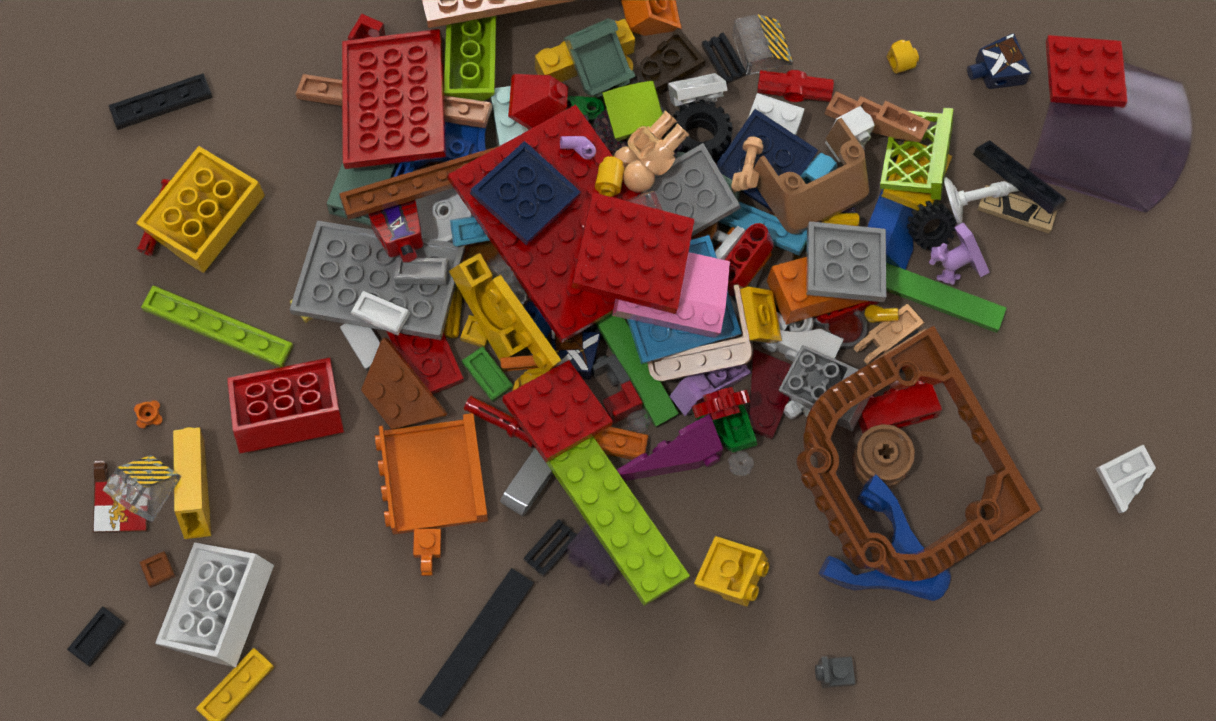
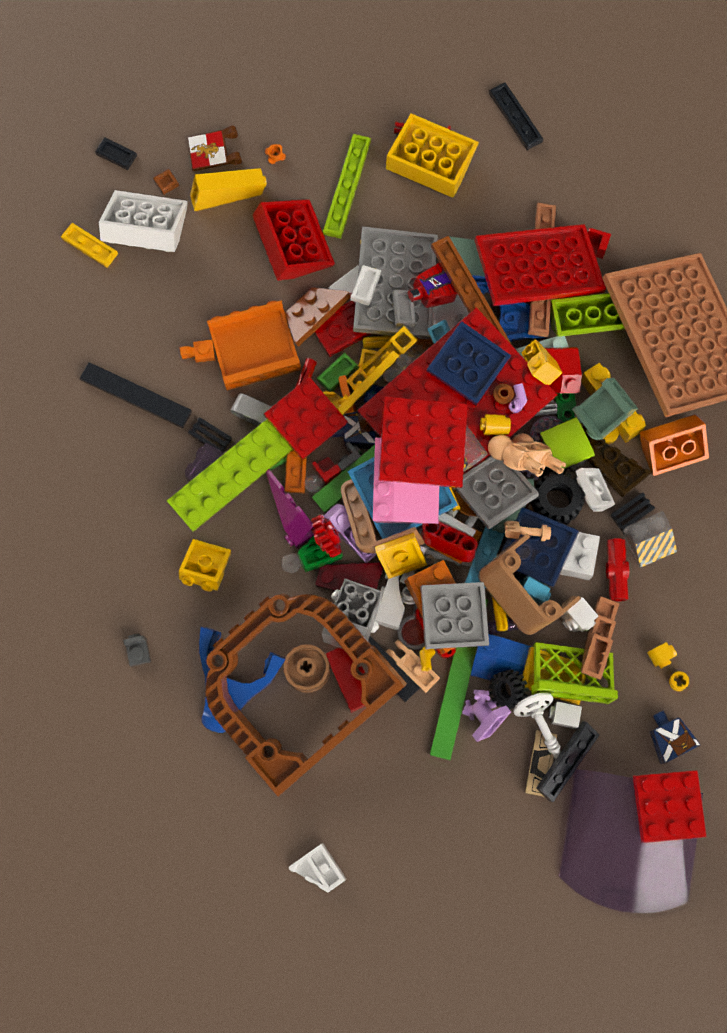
camera: 90 degrees right, 5 degrees up
clear slope [103,455,182,522] -> none
none -> dark orange plate [493,384,514,404]
none -> yellow slope [521,339,562,385]
none -> white brick [548,702,582,729]
none -> yellow bush [669,671,689,691]

